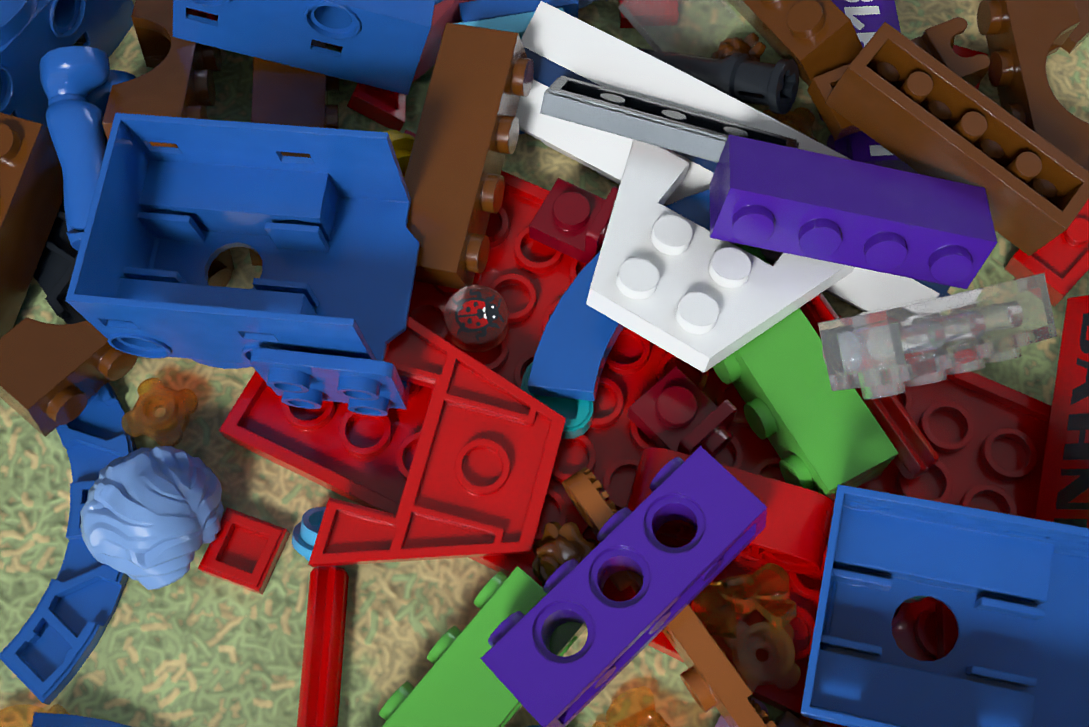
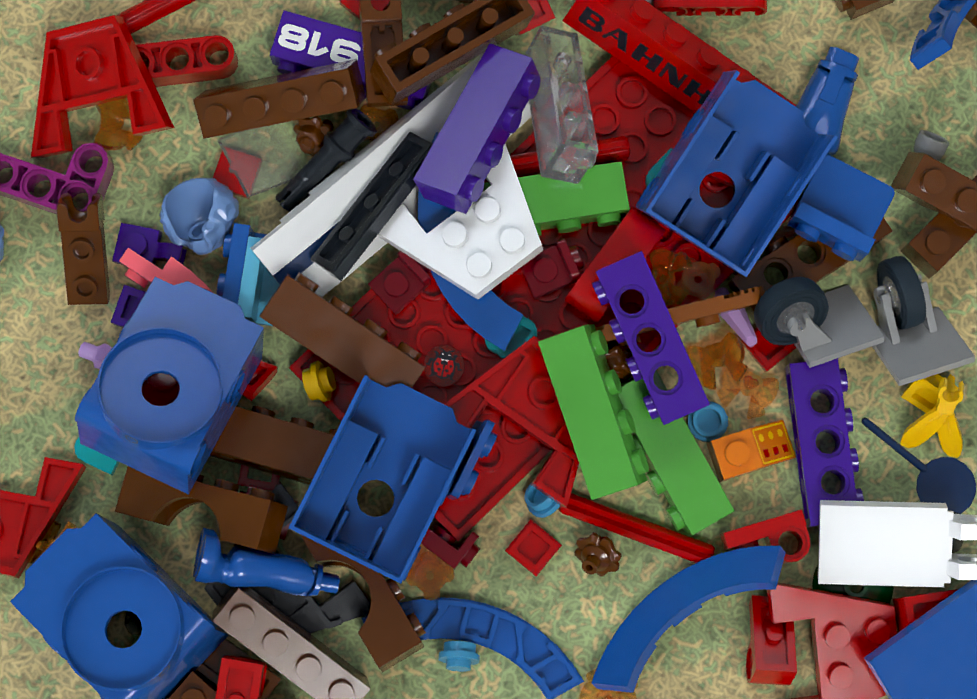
camera: 70 degrees left, 15 degrees up
medium blue hair [80,446,224,590] -> none
none -> dark red bracket [421,525,481,570]
none -> dark azure plate [438,641,480,672]
none -> bright green brick [538,324,649,500]
none -> reddish brown plant [574,532,622,577]

